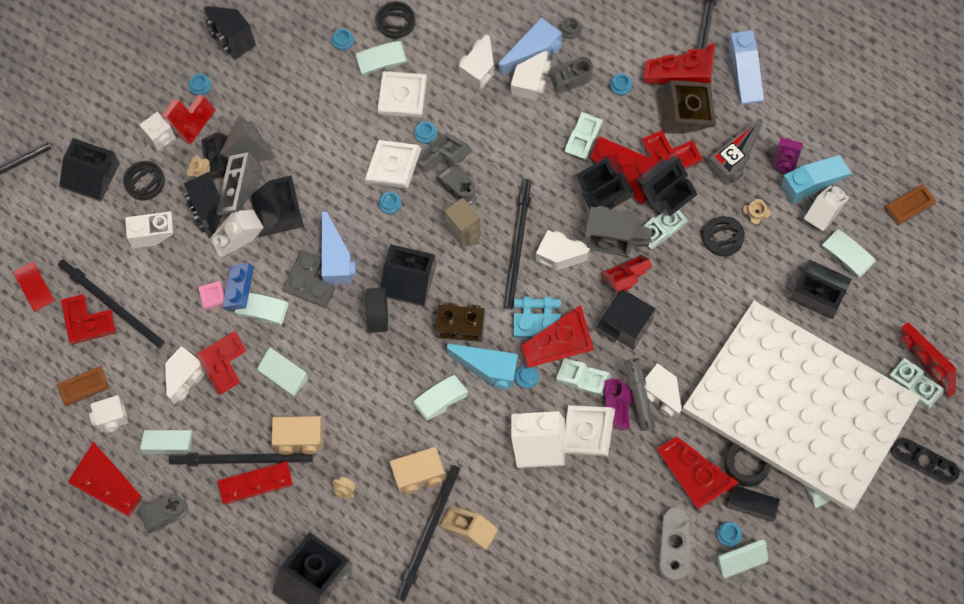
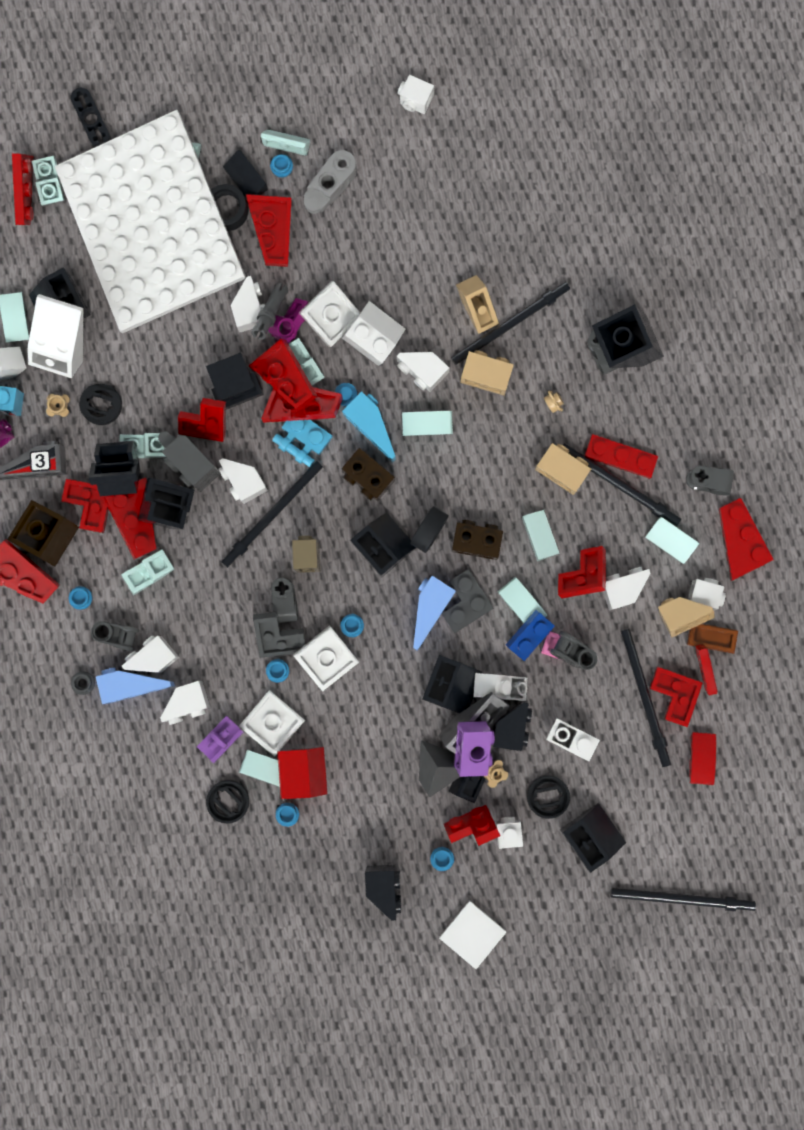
camera: 140 degrees left, 15 degrees up
none -> white slope [28,294,83,378]
none -> medium lavender hips [197,716,244,763]
none -> red wing [248,339,318,410]
none -> red slope [277,747,328,799]
none -> white slope [397,352,450,392]
none -> white tile [439,900,506,969]
none -> dark brown brick [452,520,503,560]
none -> medium lavender brick [454,721,495,777]
none -> dark grey piece [550,631,598,670]
none -> tan slope [658,597,715,638]
none -> red tile [695,644,718,696]

